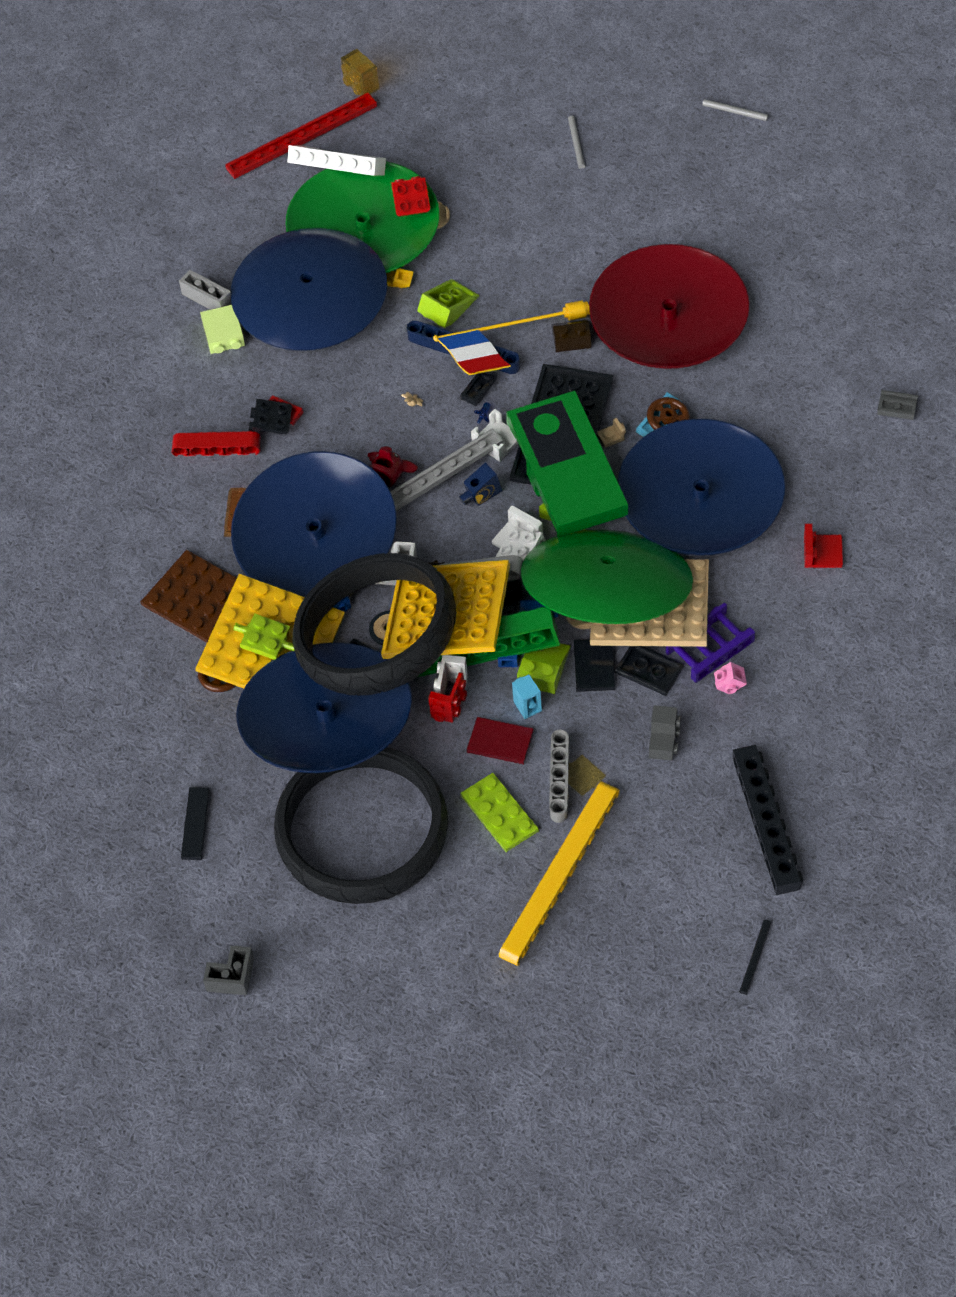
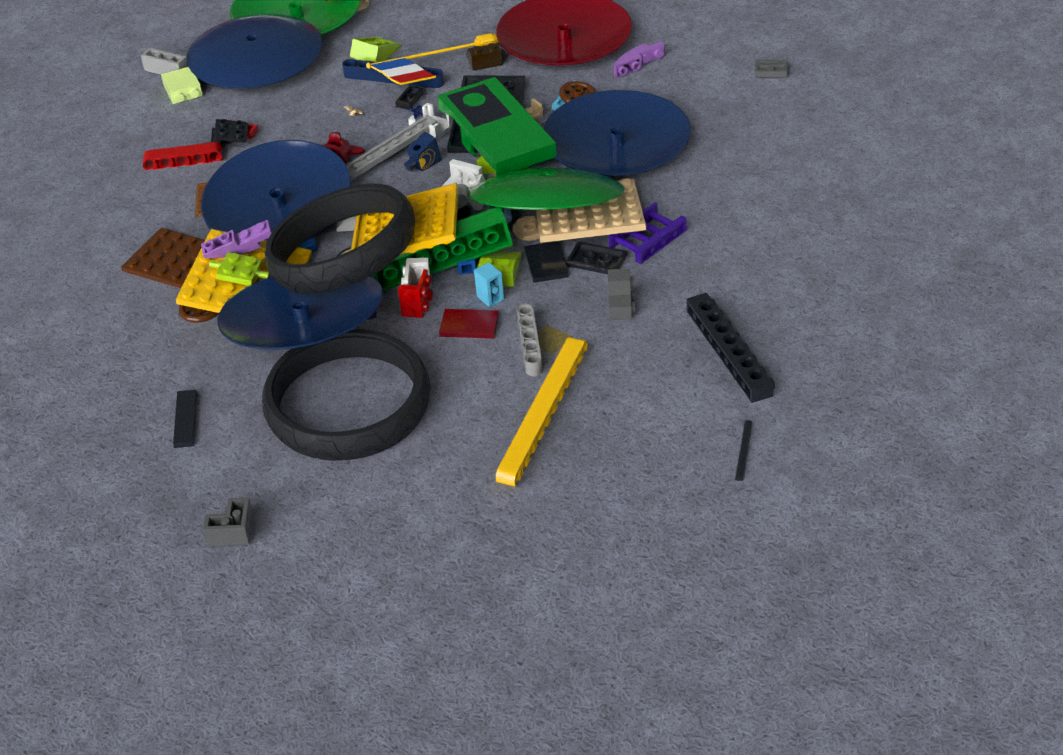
camera: 10 degrees left, 15 degrees down
yellow slope [386,268,414,288] -> none
lime plate [460,773,539,852] -> none
bright pink brick [714,662,747,694] -> none
red bracket [804,524,843,568] -> none
none -> medium lavender slope [201,220,272,258]
none -> medium lavender slope [614,41,665,78]

